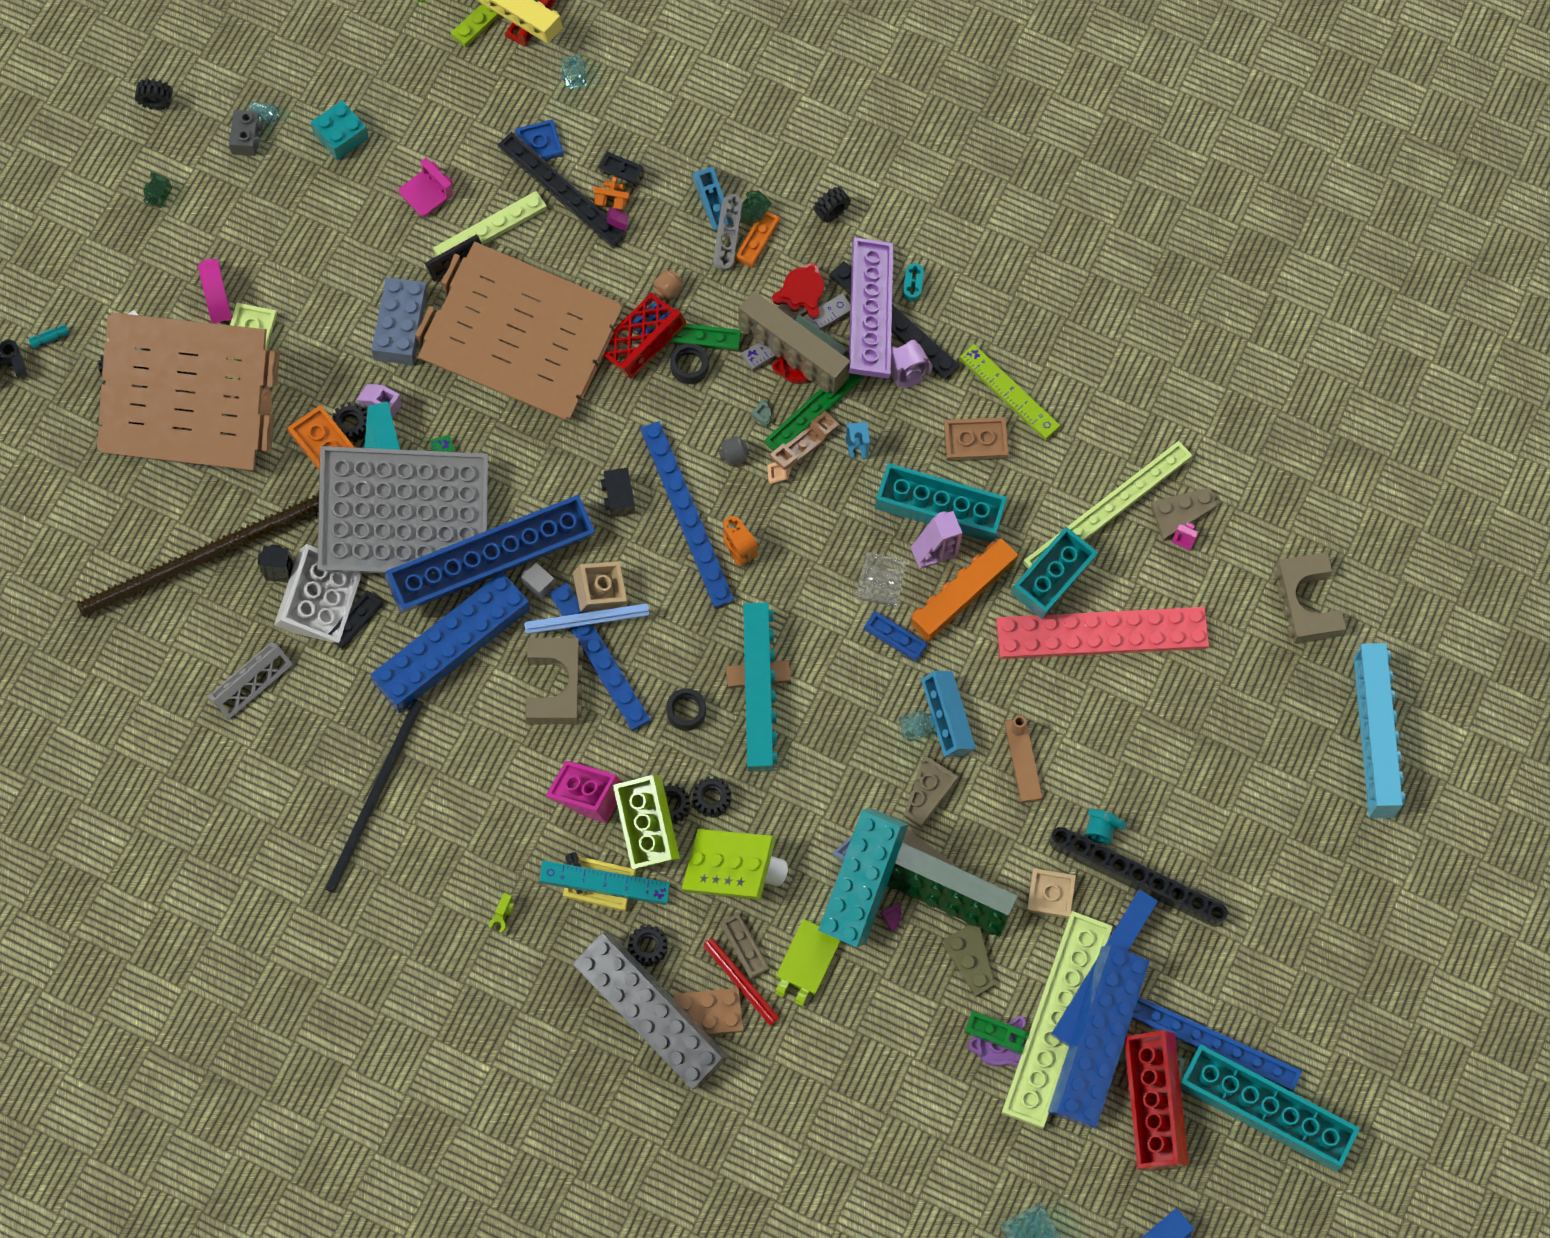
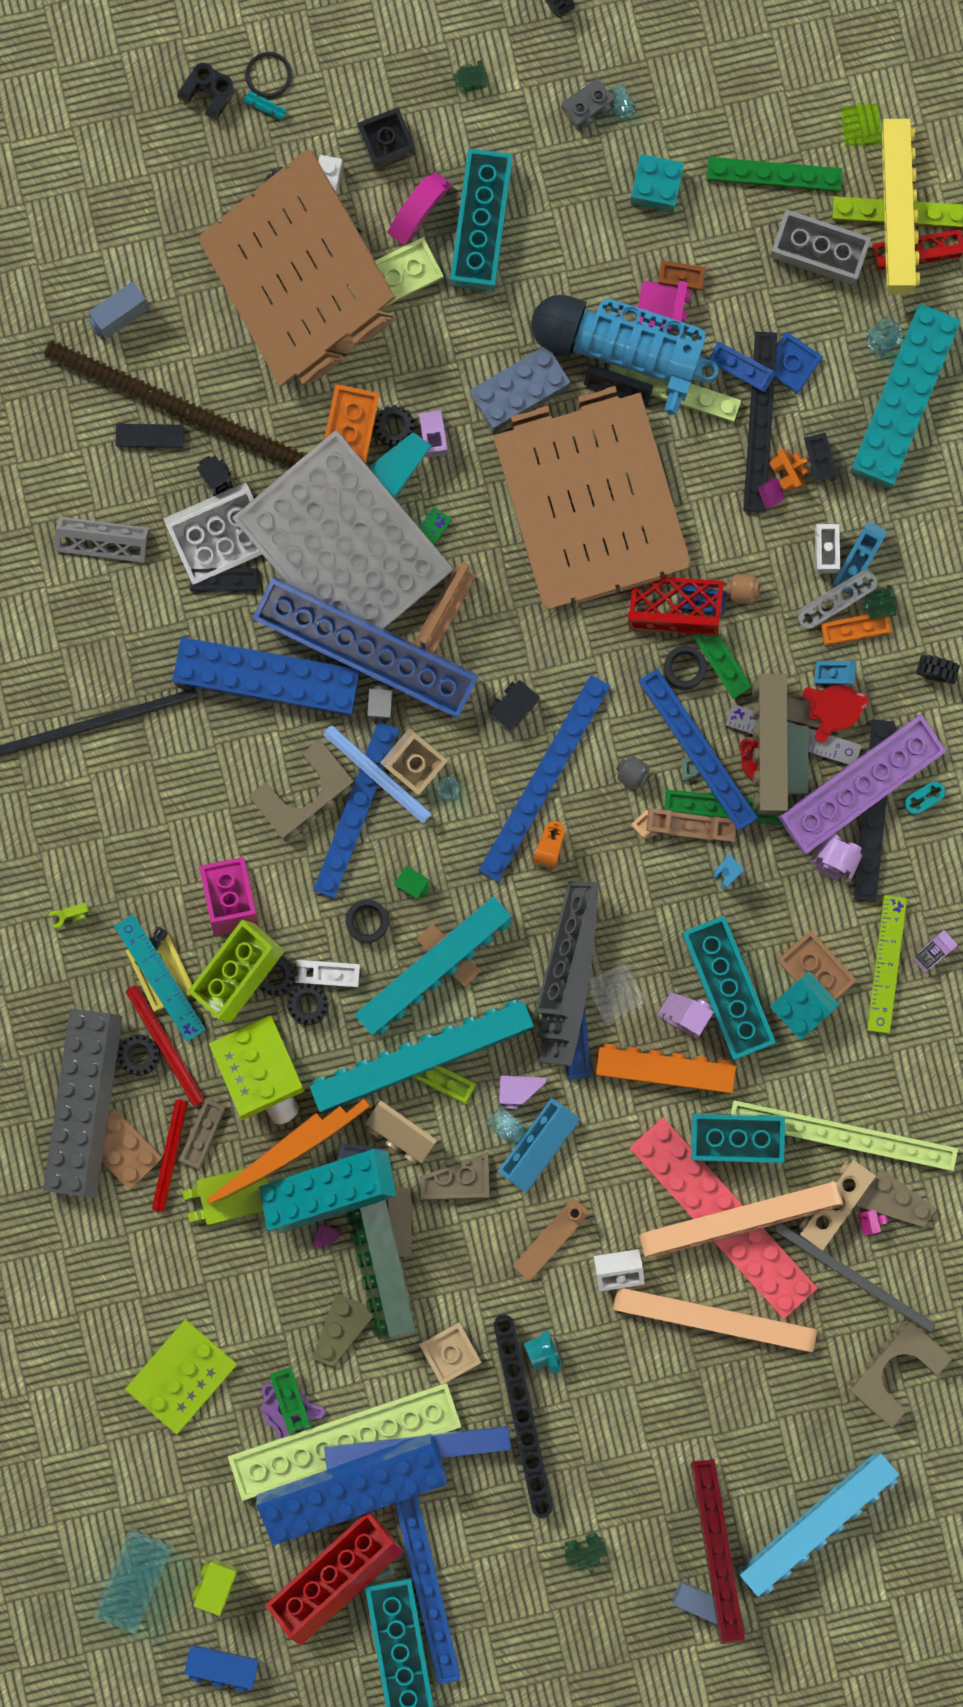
camera: 55 degrees right, 15 degrees up
none -> sand blue brick [88,281,150,340]
none -> black tile [115,423,184,448]
none -> lime plate [125,1319,237,1435]
none -> red axle [126,985,204,1106]
none -> lime brick [192,1558,239,1616]
none -> orange slope [207,1099,370,1205]
none -> black tyre [245,52,292,98]
none -> white plate [295,960,360,988]
none -> teal brick [309,999,534,1114]
none -> black brick [357,107,416,171]
none -> tan slope [365,1100,438,1164]
none -> green brick [394,865,431,901]
none -> lime tile [413,1066,476,1104]
none -> medium nougat fence [414,561,476,653]
none -> clear light blue wheel [437,777,460,801]
none -> teal brick [450,148,513,292]
none -> lavender slope [499,1076,546,1109]
none -> dark azure piece [531,295,718,416]
none -> dark grey slope [535,881,599,1066]
none -> clear green hips [564,1532,608,1574]
none -> white brick [594,1249,645,1292]
none -> light nougat beam [613,1288,818,1352]
none -> blue plate [638,668,758,832]
none -> light nougat beam [639,1182,843,1258]
none -> dark orange plate [658,260,706,291]
none -> sand blue brick [671,1580,717,1624]
none -> dark red plate [691,1459,745,1644]
none -> green plate [706,157,842,192]
none -> blue tile [708,341,776,392]
none -> light grey brick [770,209,871,286]
none -> teal brick [770,971,840,1040]
none -> dark grey tile [775,1223,935,1333]
none -> tan brick [798,1160,876,1251]
none -> dark azure slope [814,661,857,687]
none -> white brick [815,524,840,574]
none -> teal brick [849,303,961,490]
none -> leg [912,930,958,973]

